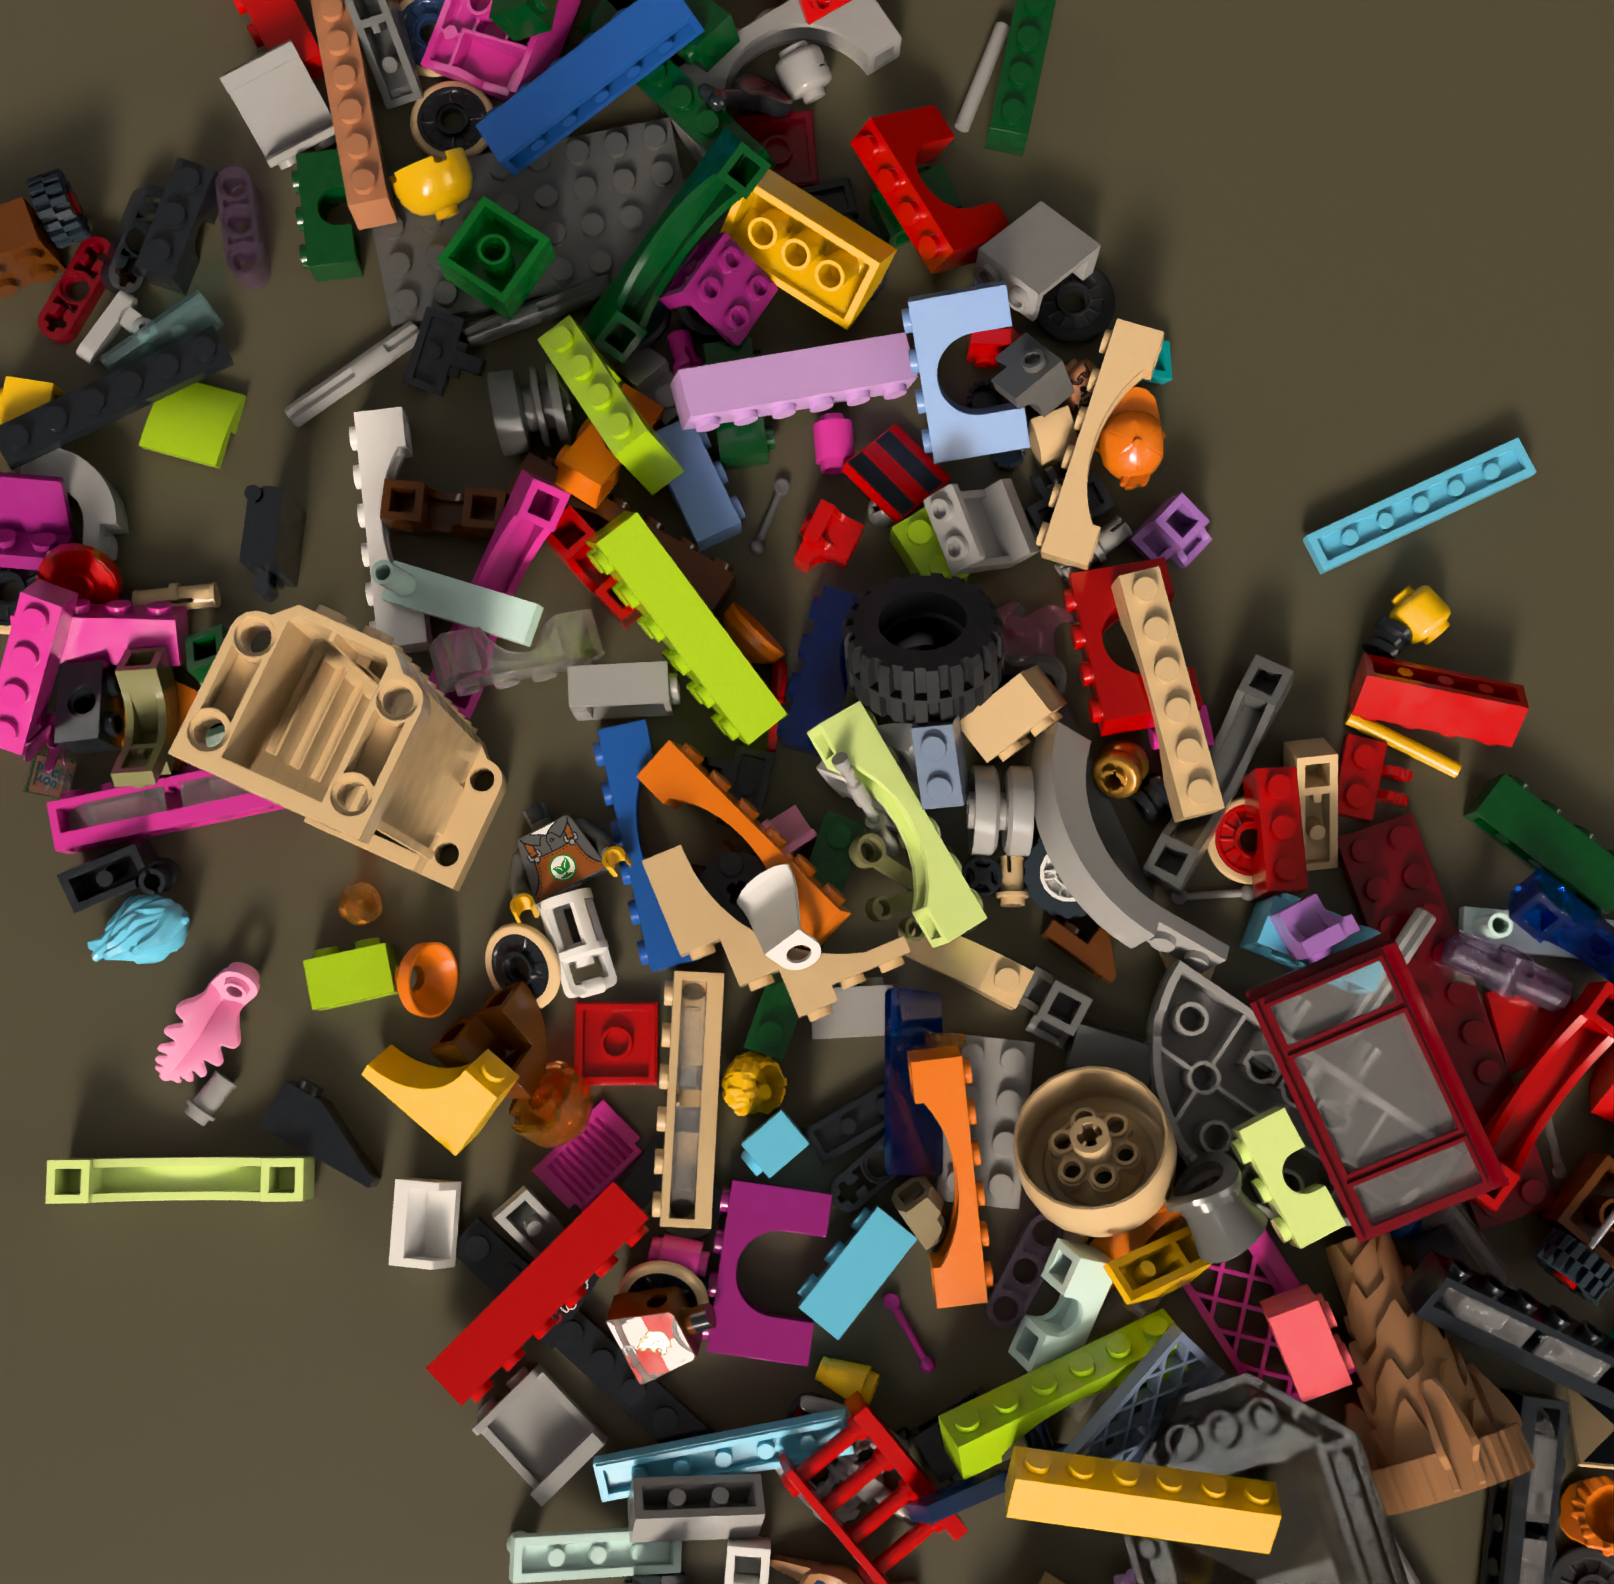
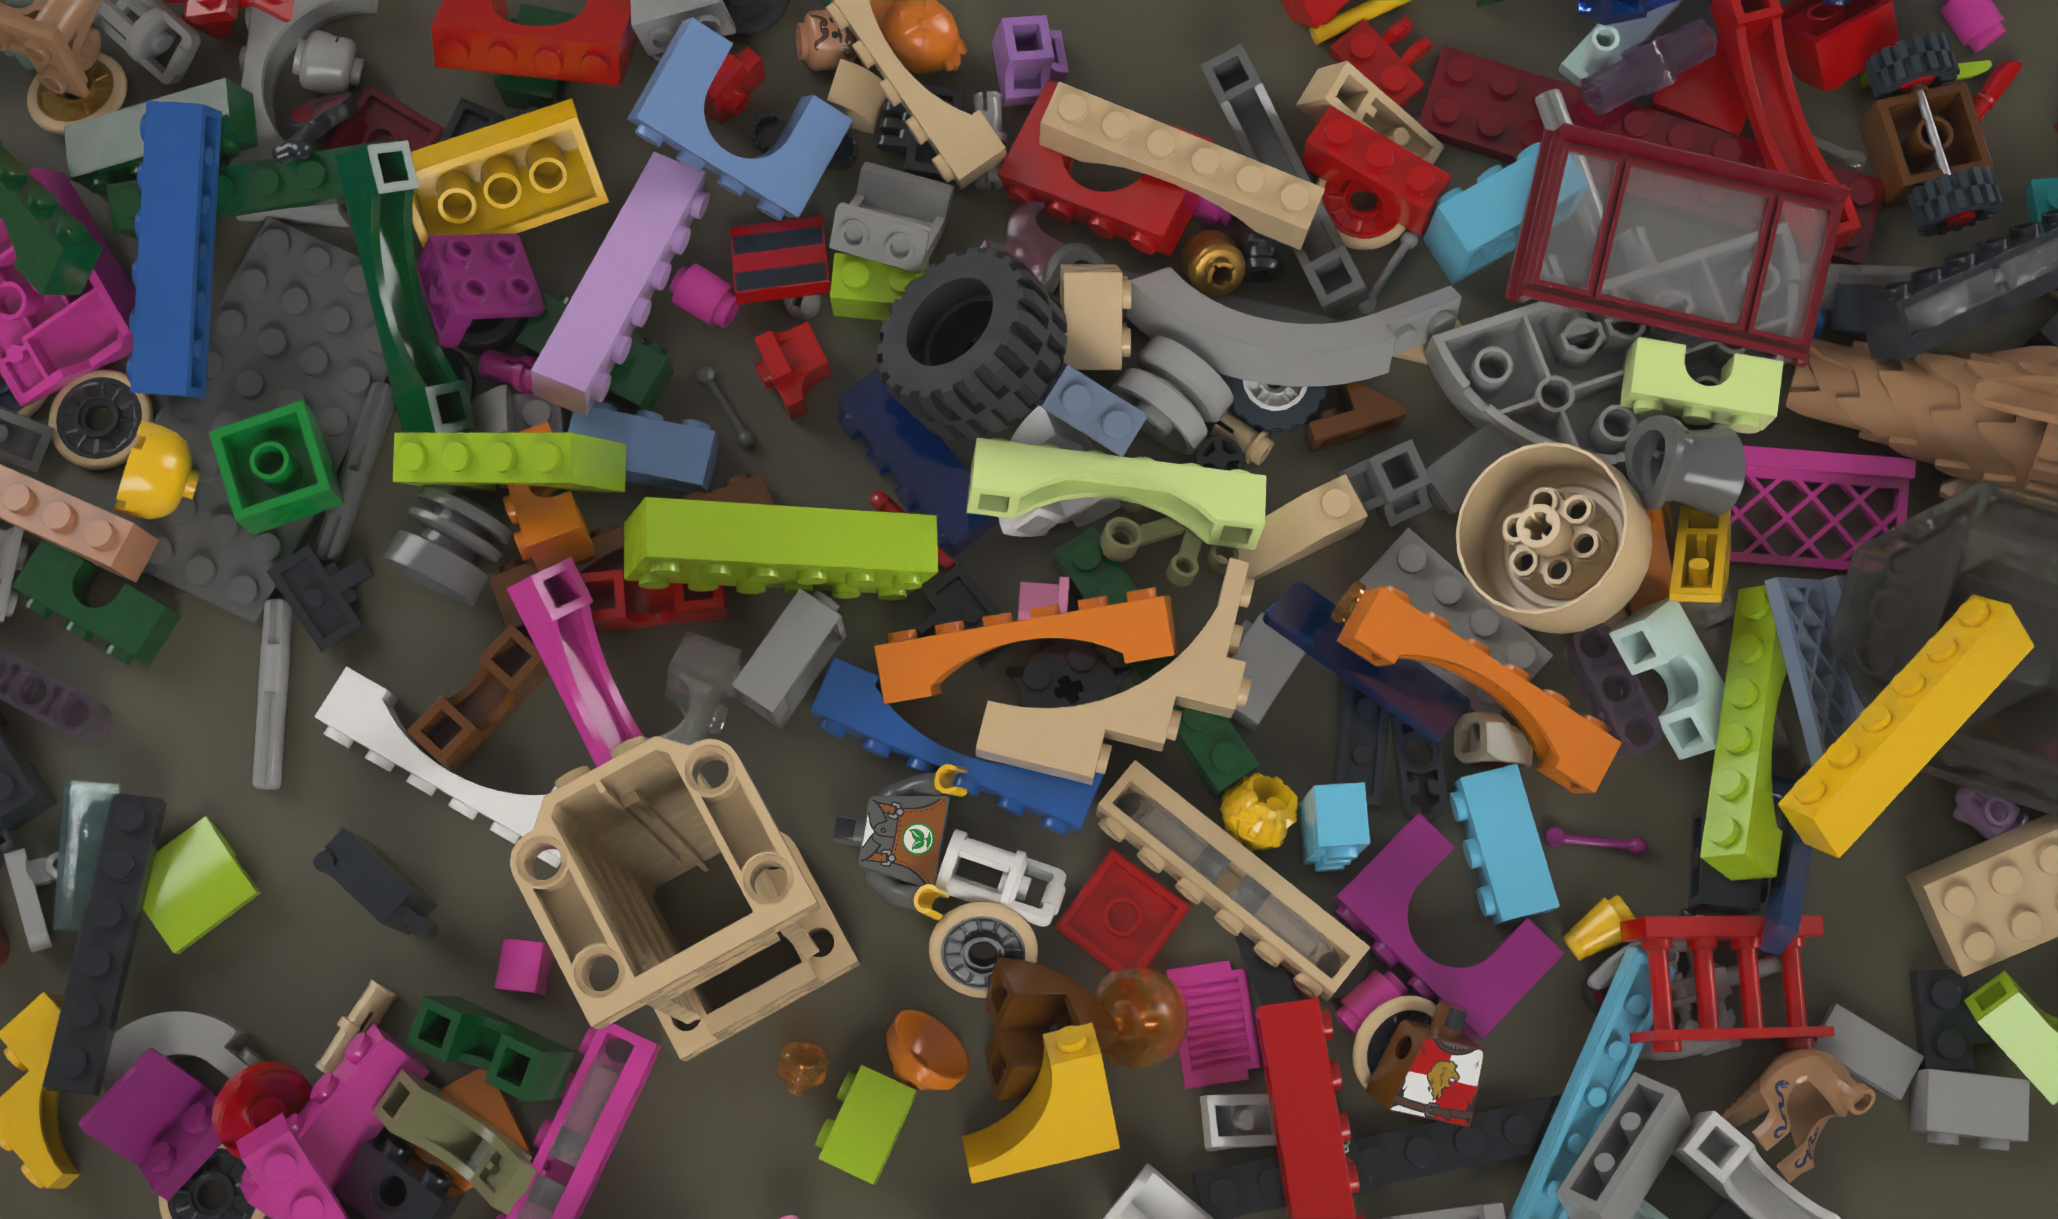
camera: 50 degrees left, 5 degrees down
light aqua piece [371,560,544,647] -> none
orange piece [723,601,786,664] -> none
white piece [737,863,821,970] -> none
light grey piece [831,752,900,856] -> none
dark grey brick [991,332,1075,417] -> none
coral brick [1259,1284,1355,1403] -> none
medium lavender brick [1269,894,1360,964] -> none

